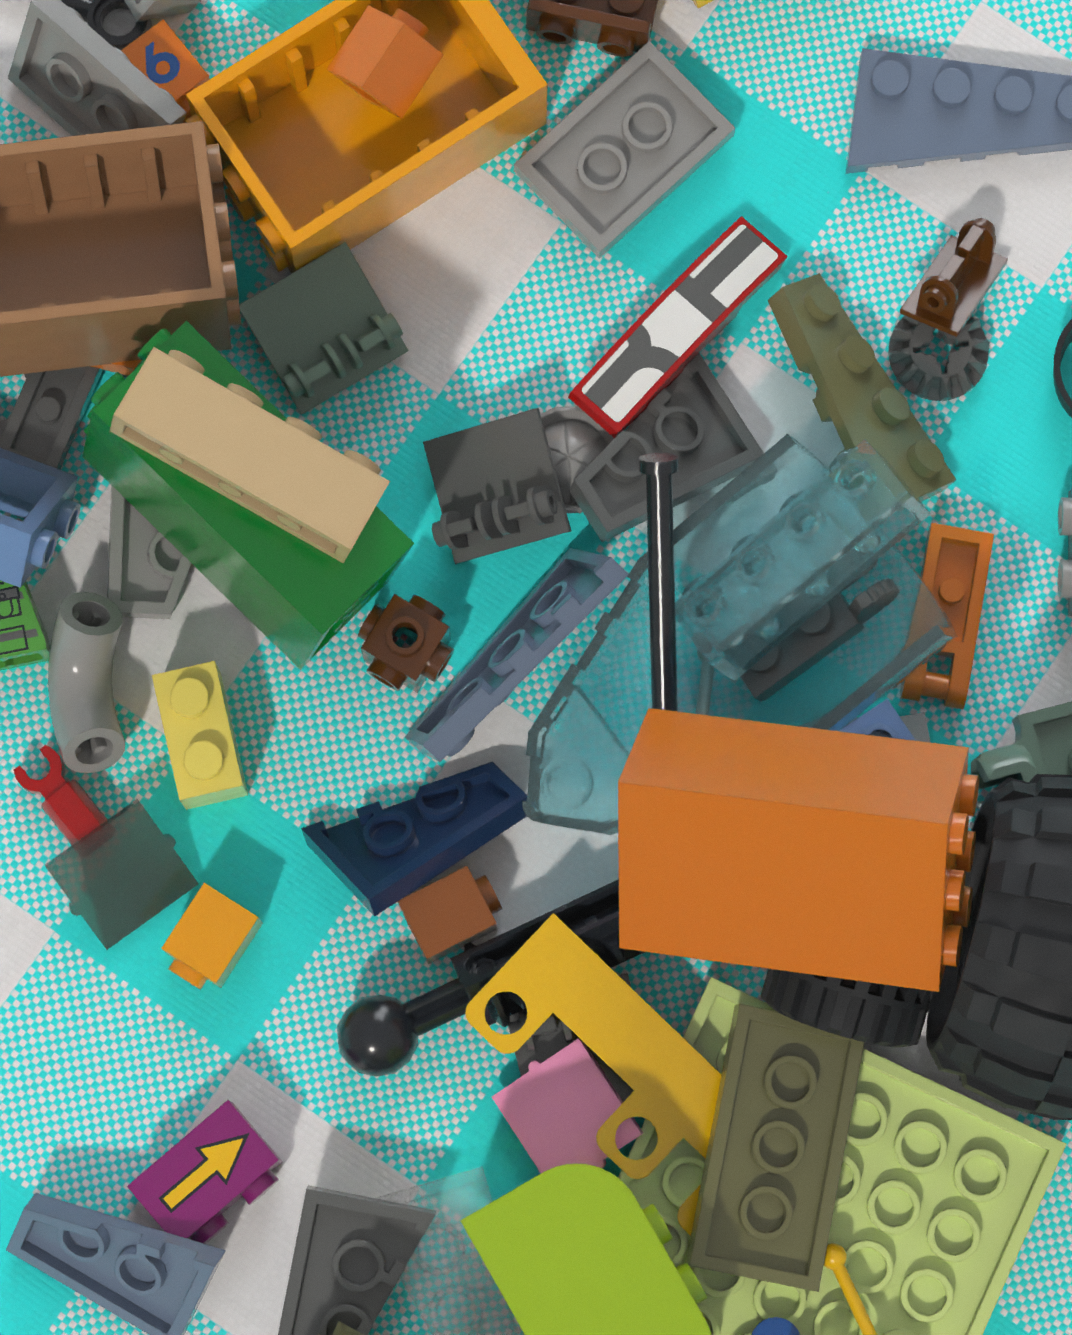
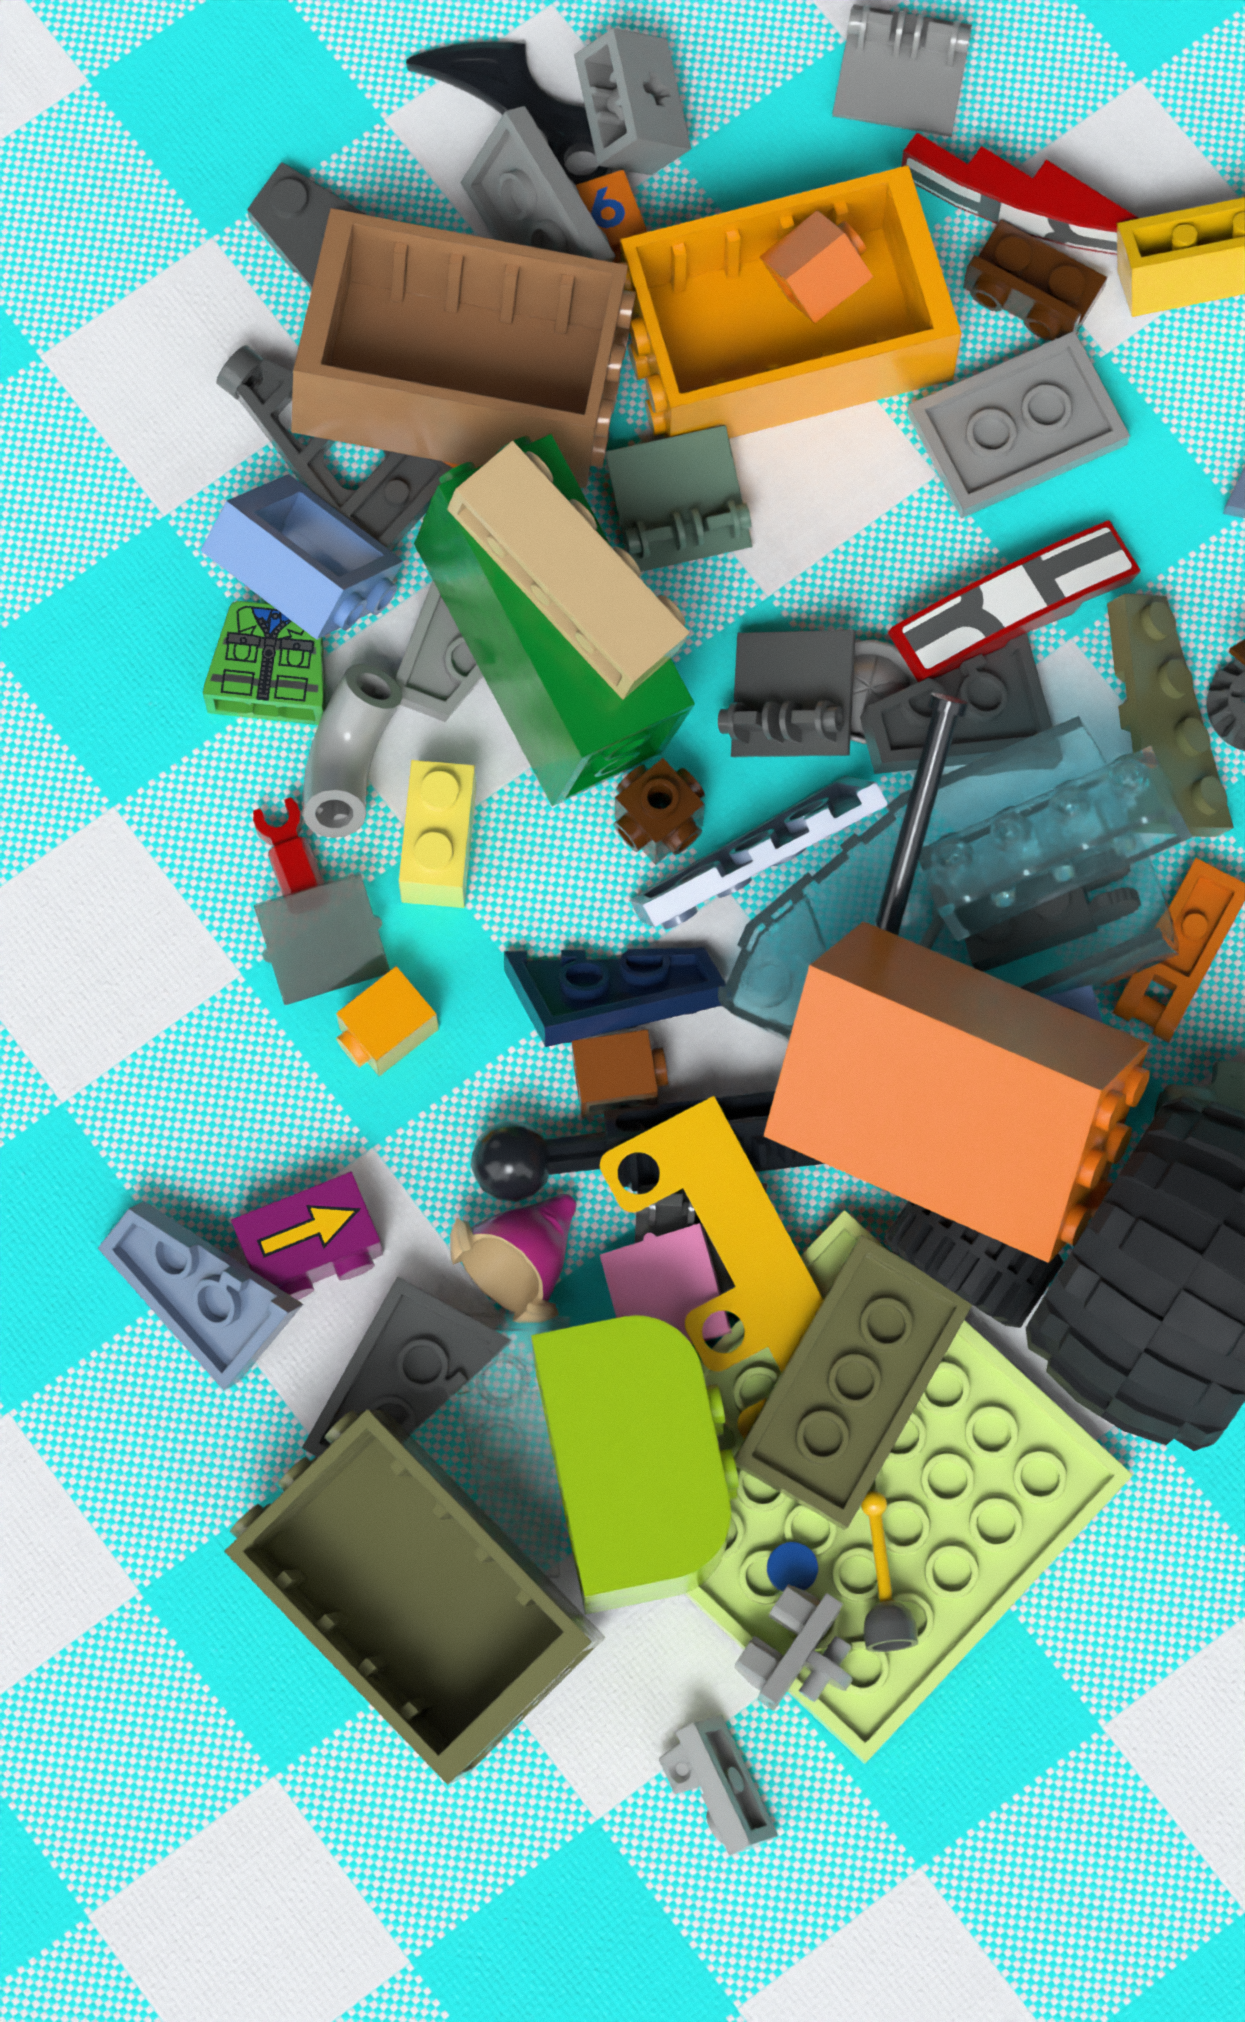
camera: 20 degrees right, 5 degrees down
none -> hat [450,1194,577,1323]

